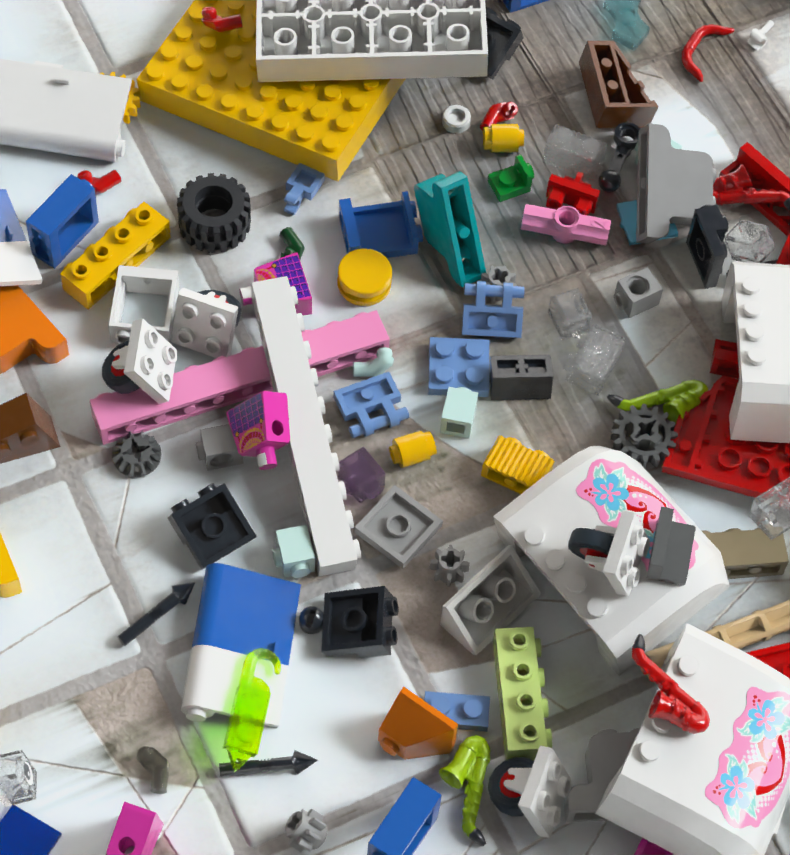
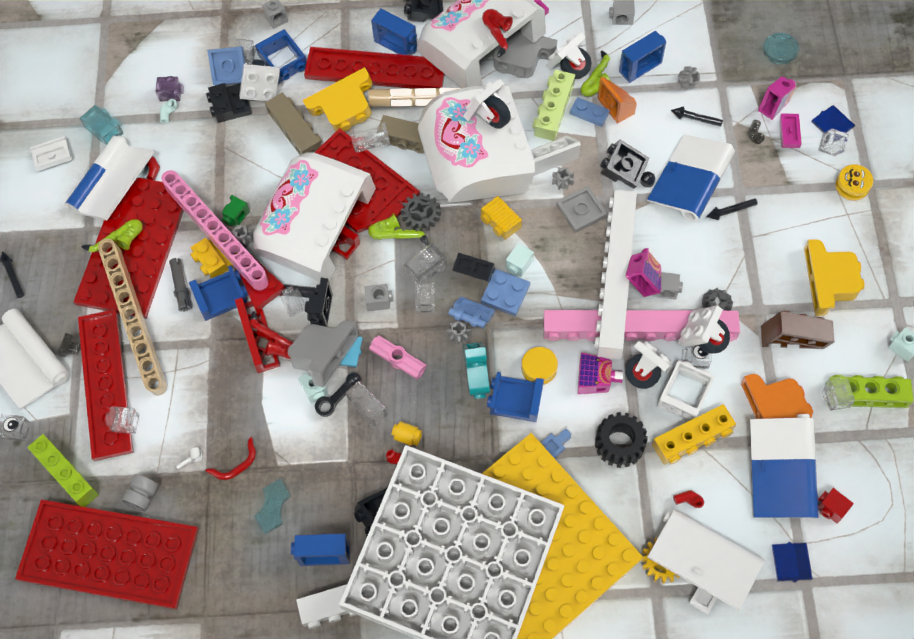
camera: 150 degrees left, 5 degrees up
blue window [26,174,99,269] -> none
black plate [167,483,257,570] -> none
red arm [201,6,243,32] -> none
clear neon green plate [223,648,281,772] -> none
light aqua brick [272,524,315,578] -> none
dark green arm [279,227,305,260] -> none
medium blue plate [333,372,409,438] -> none
clear purple brick [338,446,386,503] -> none
light aqua arm [353,347,394,377] -> none
yellow brick [389,430,437,468] -> none
green bracket [487,154,534,202] -> none
red hips [546,171,600,216] -> none
reddish brown wedge [579,41,659,128] -> none
dark grey panel [646,506,696,586] -> none
none -> dark pink plate [779,113,802,148]

